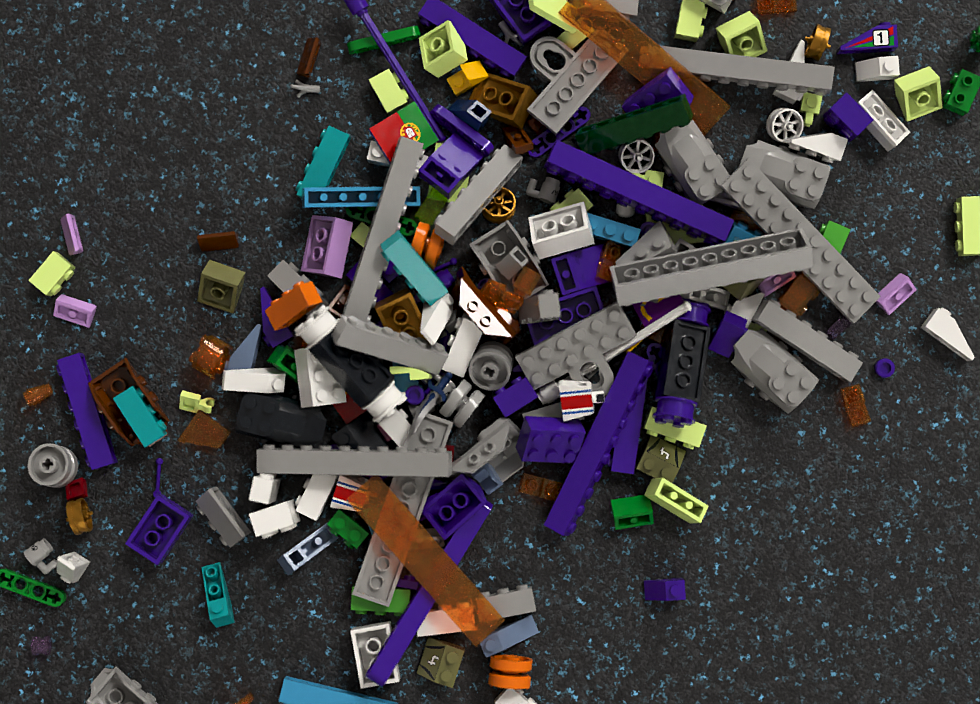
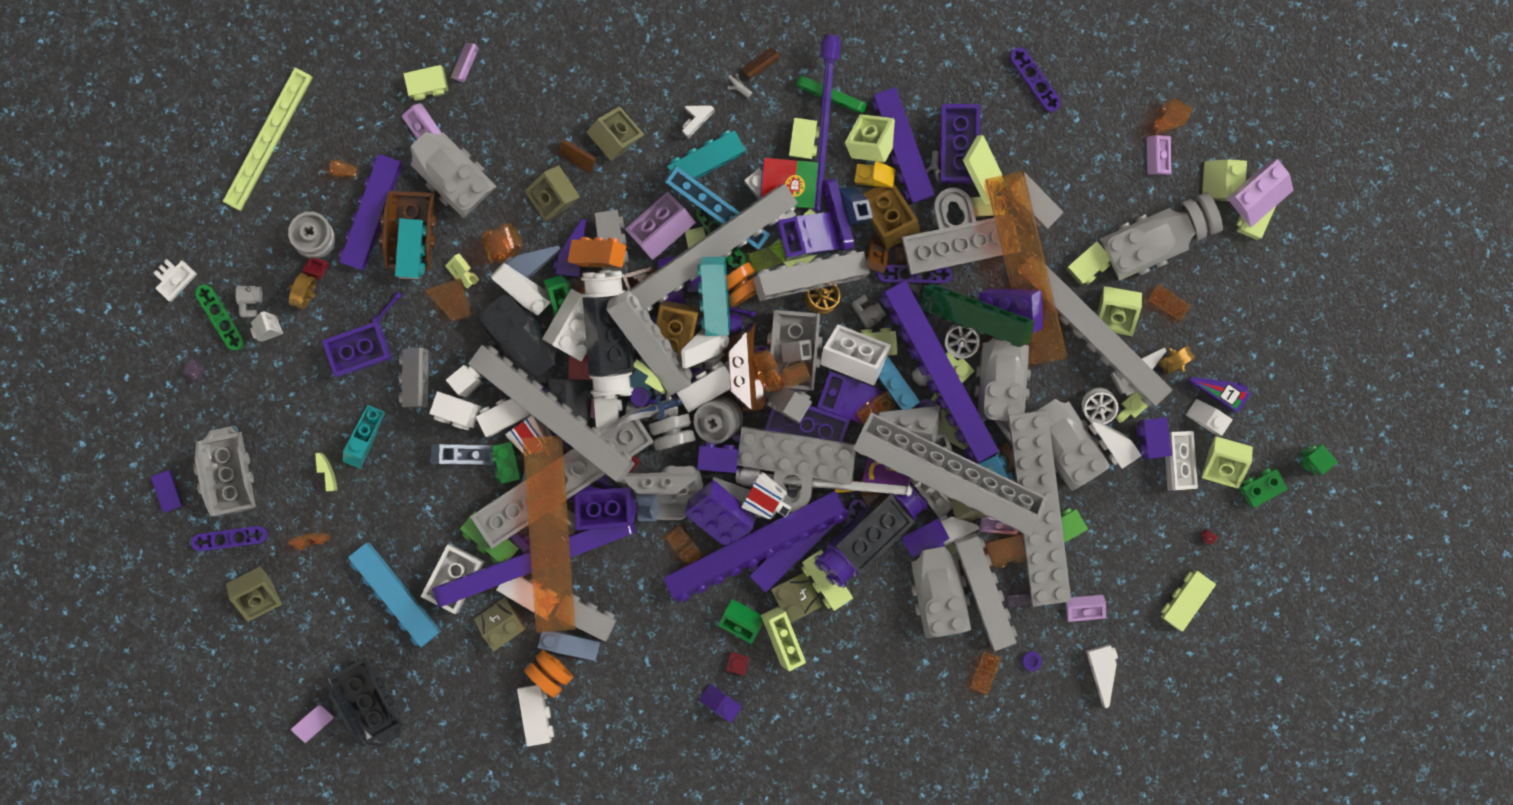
camera: 35 degrees right, 0 degrees up
none -> yellowish green slope [315,453,337,491]
none -> light grey slope [410,132,497,218]
none -> olive slope [586,106,644,161]
none -> white slope [682,106,715,139]
none -> dark red plate [726,652,749,676]
none -> dark red plate [1200,528,1218,545]

